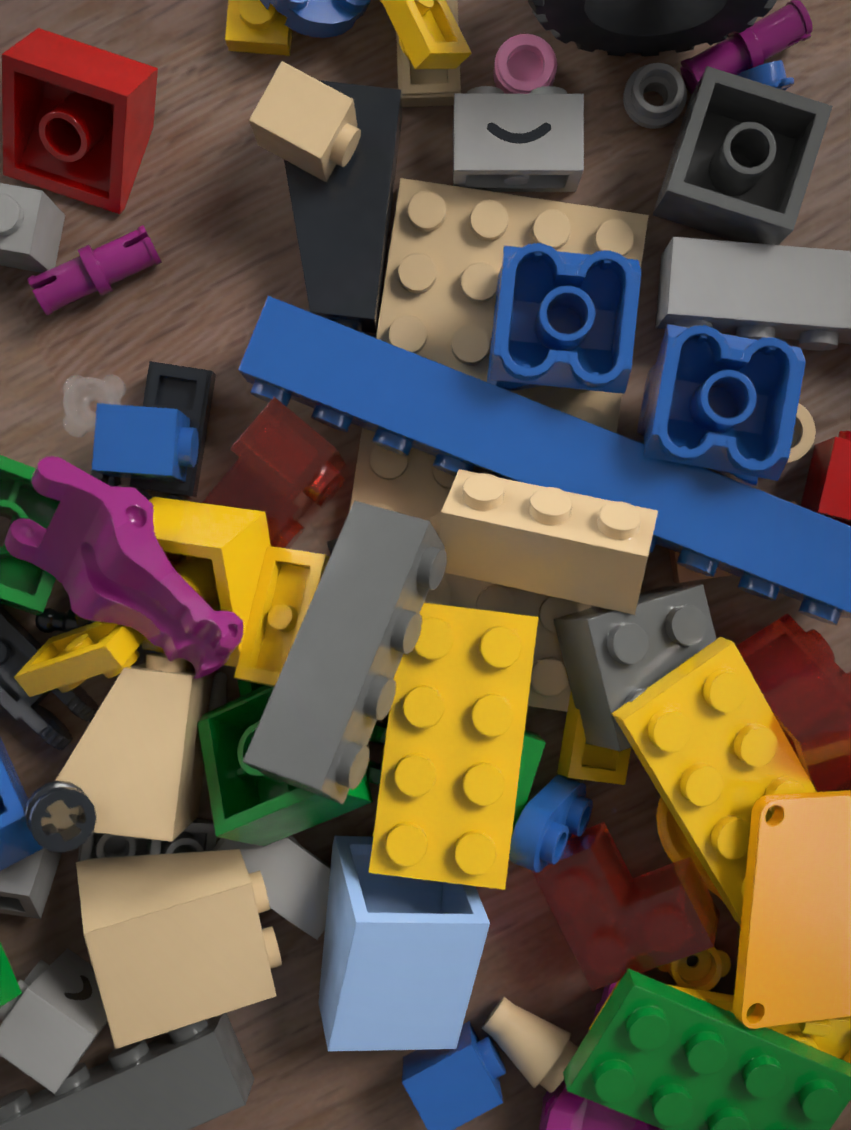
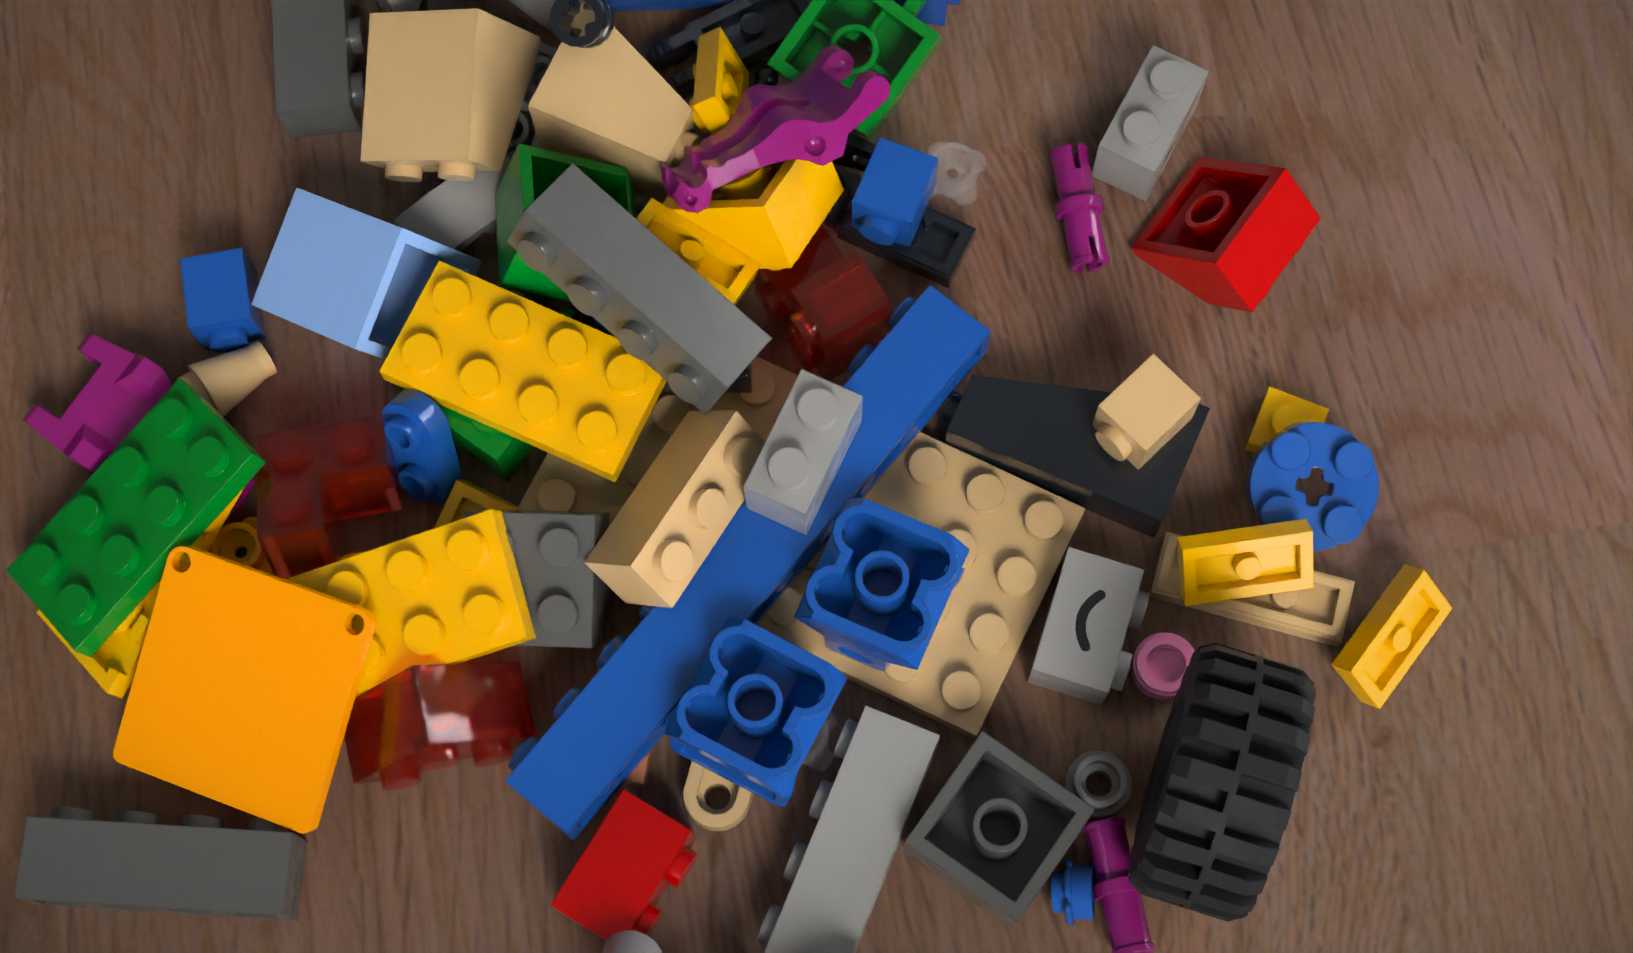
camera: 110 degrees right, 15 degrees down
none -> light grey brick [744,369,863,535]

